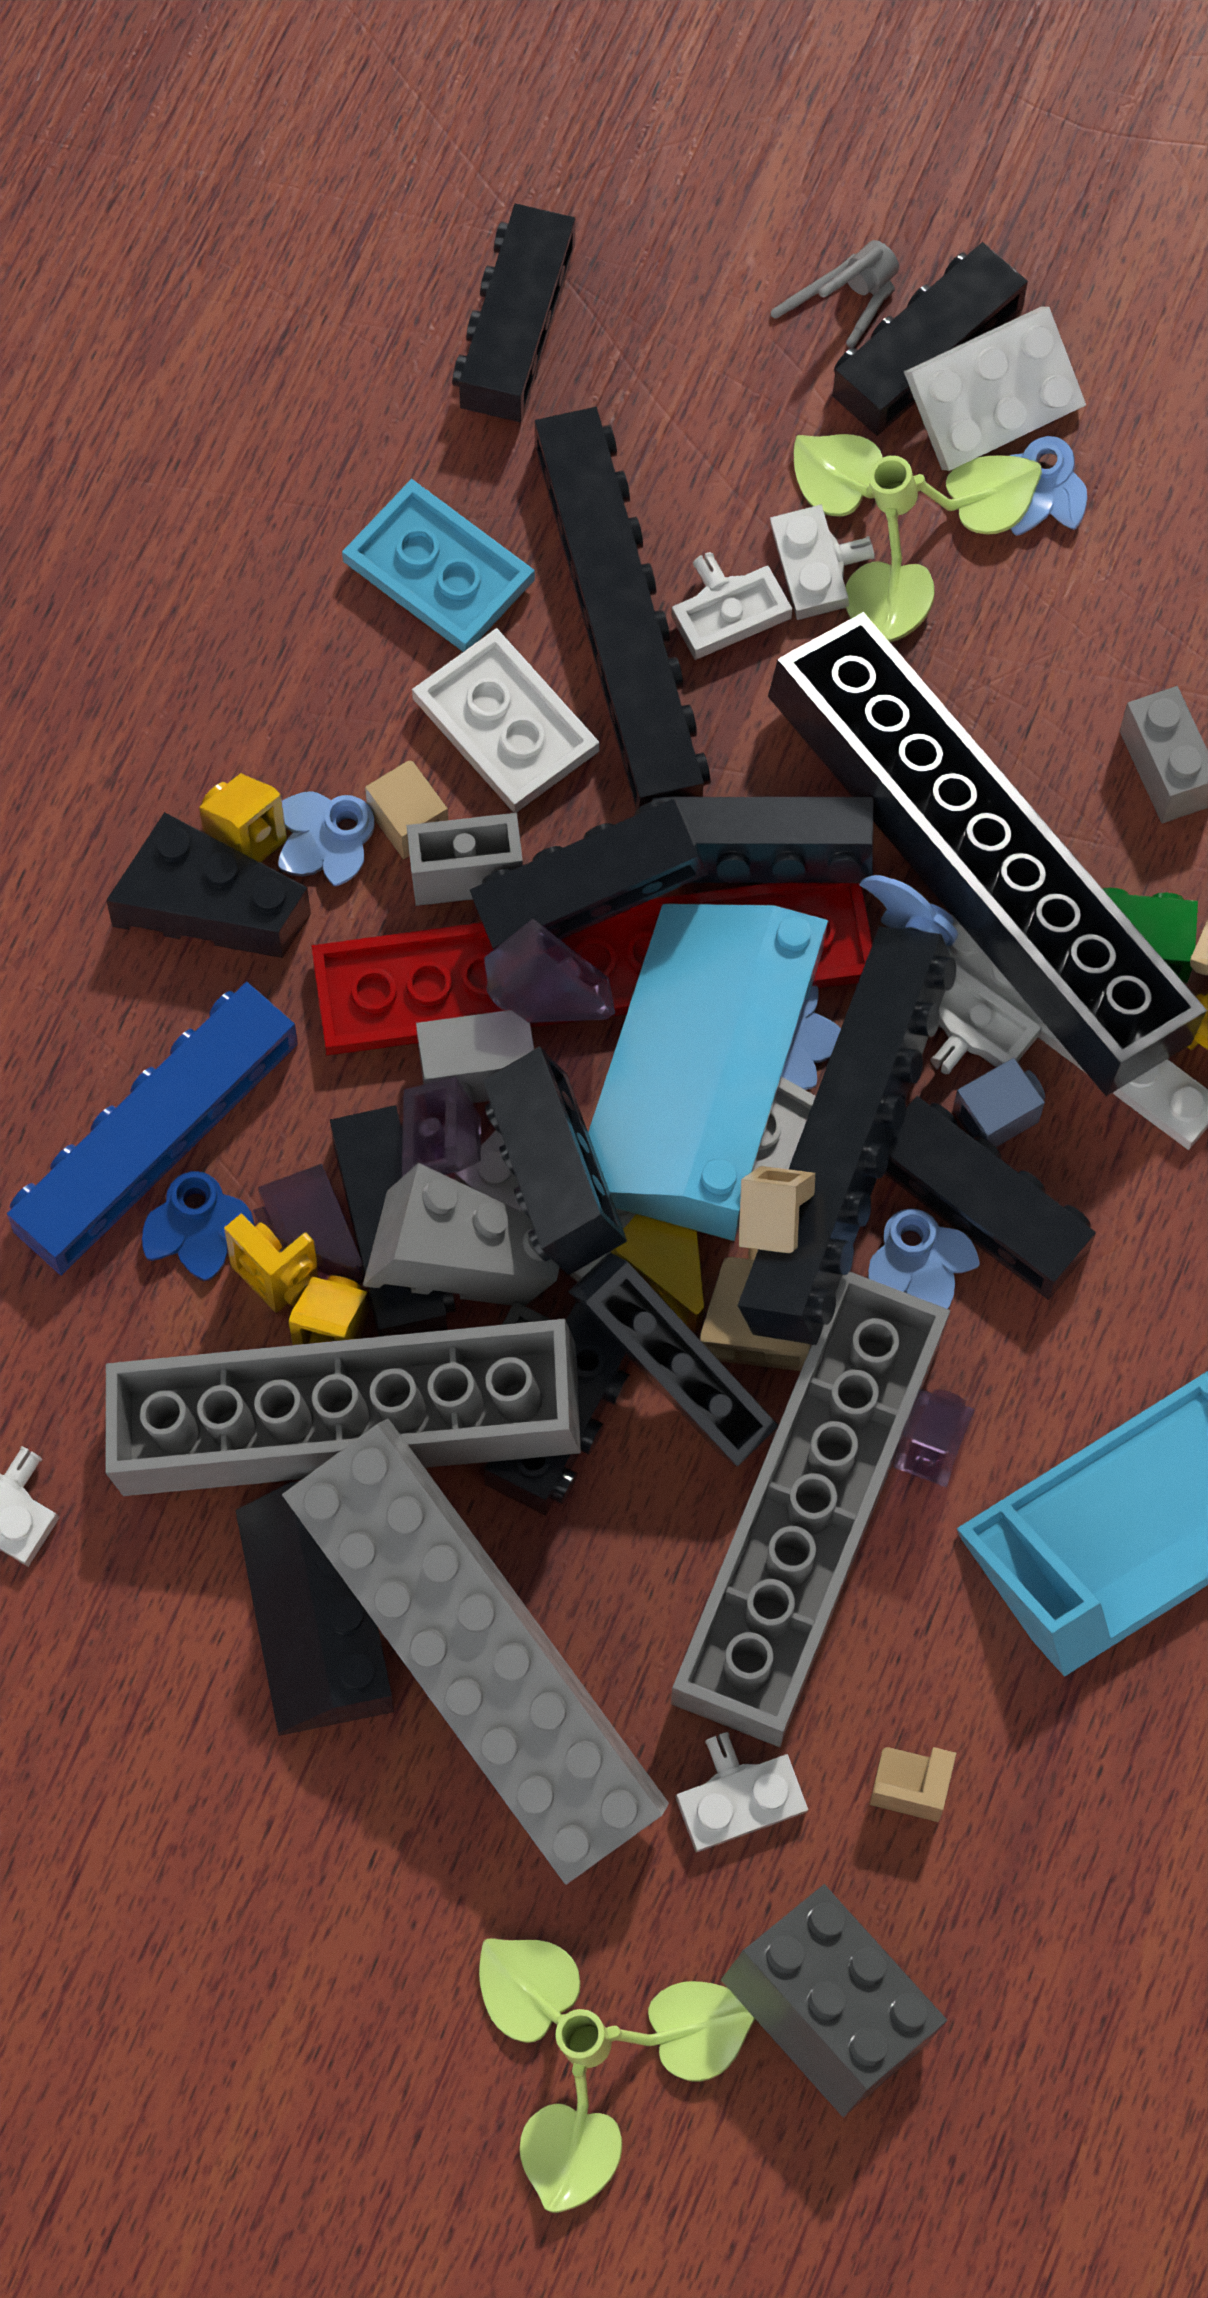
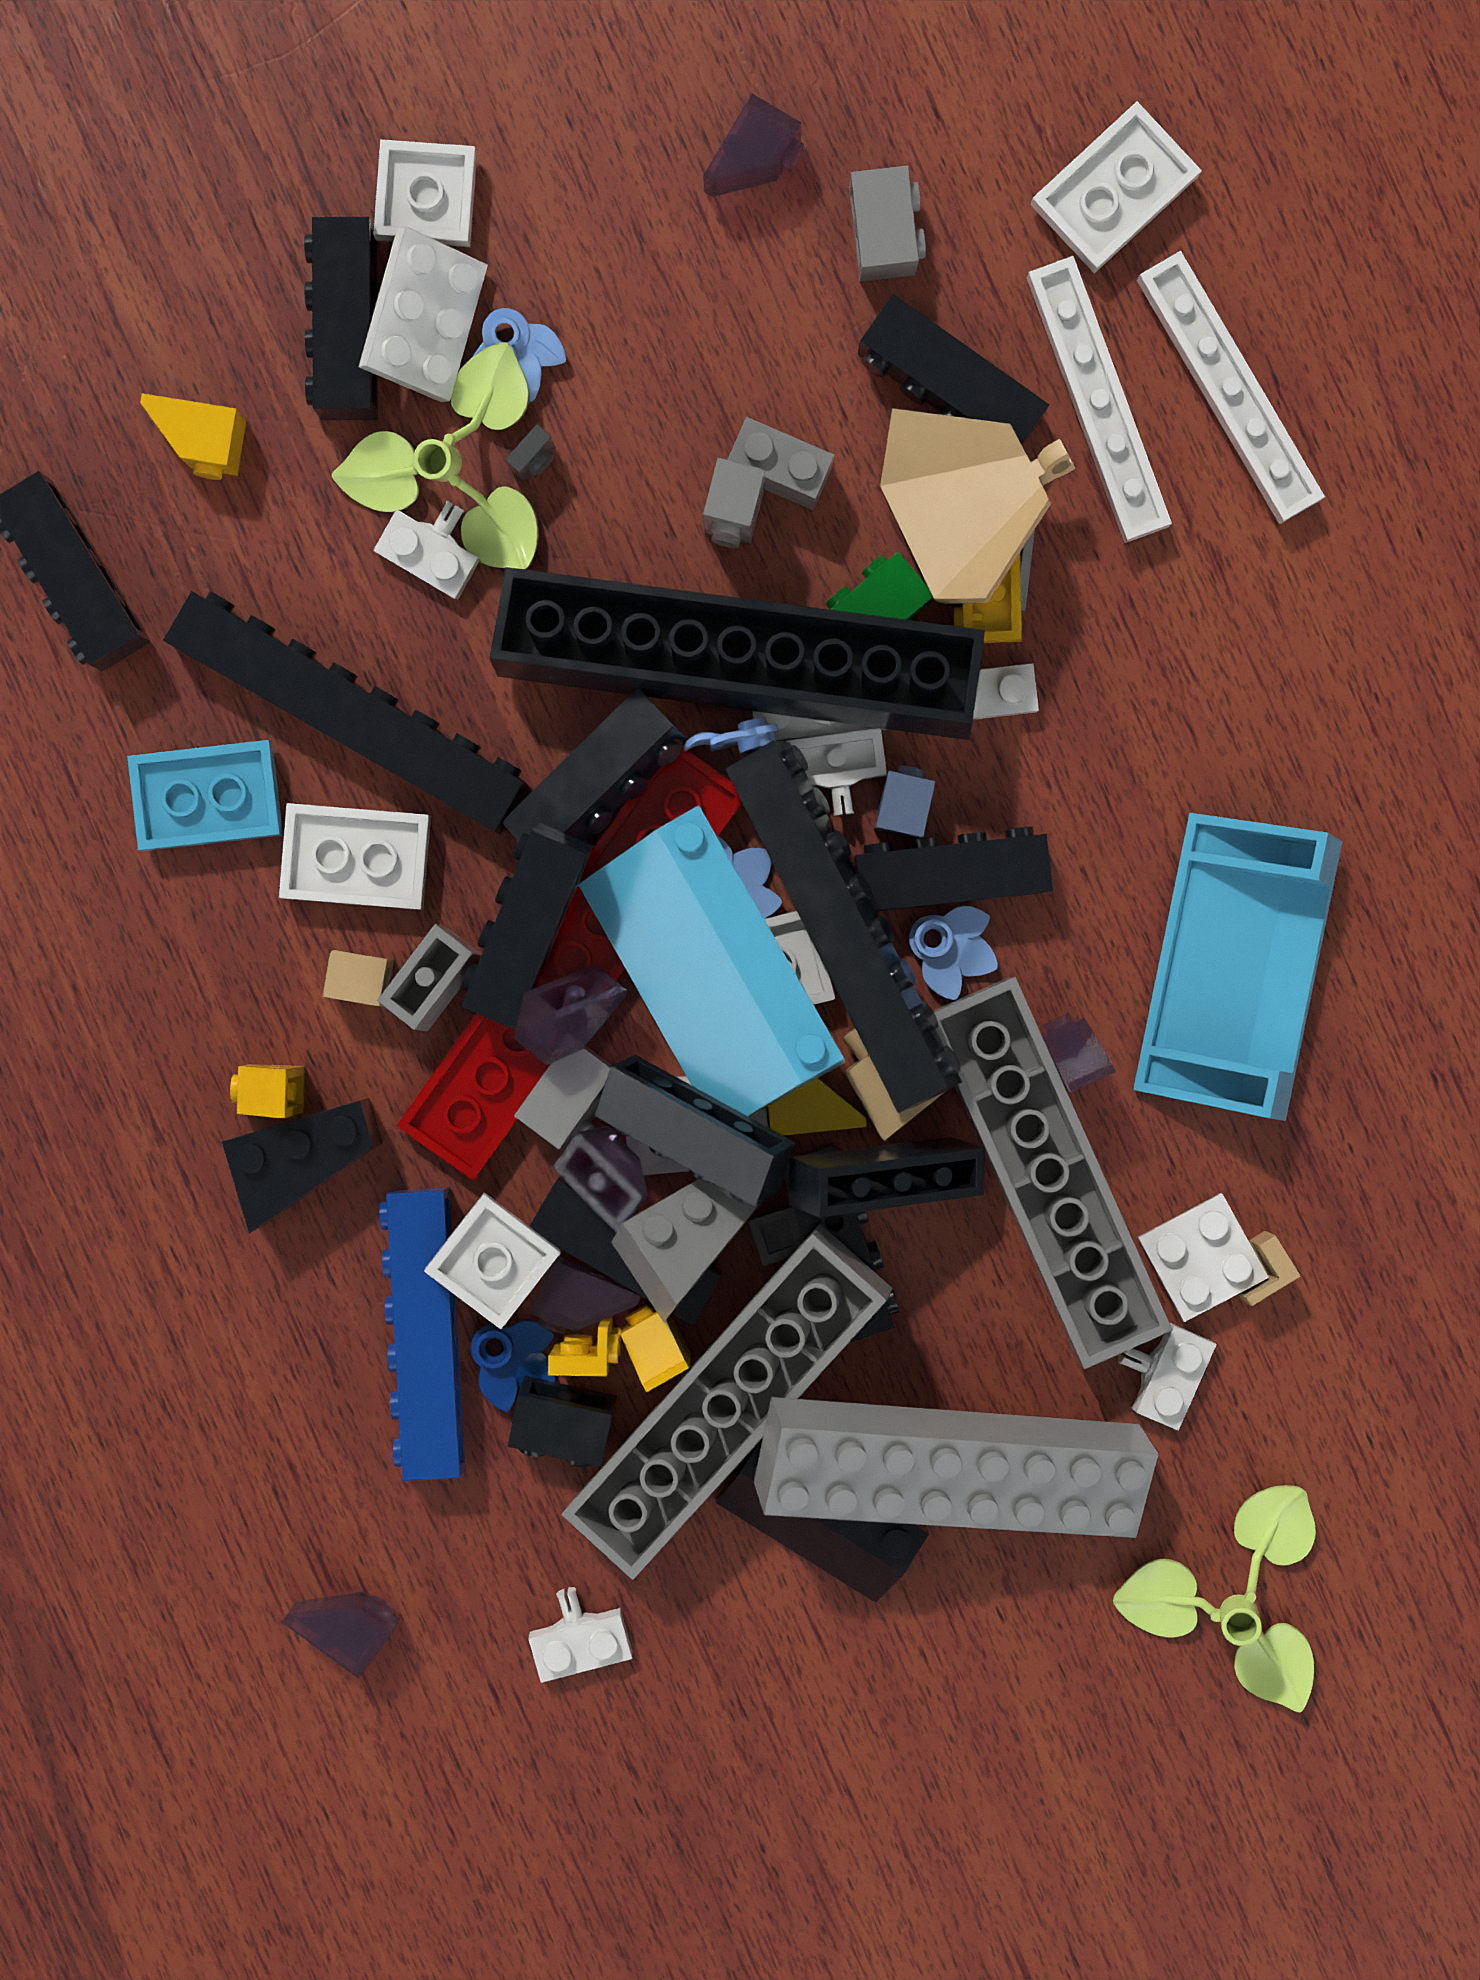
camera: 40 degrees left, 20 degrees up
light blue plate [278,791,375,887] -> none
white plate [671,552,792,660] -> none
dark grey brick [721,1884,948,2118] -> none
tan panel [739,1166,815,1253] -> none
light grey plant [771,240,899,349] -> none
none -> yellow slope [140,393,247,480]
none -> white plate [373,139,477,247]
none -> white plate [424,1192,561,1329]
none -> dark grey plate [505,424,555,482]
none -> black brick [508,1376,617,1467]
none -> light grey brick [703,458,765,549]
none -> white plate [1137,1193,1269,1322]

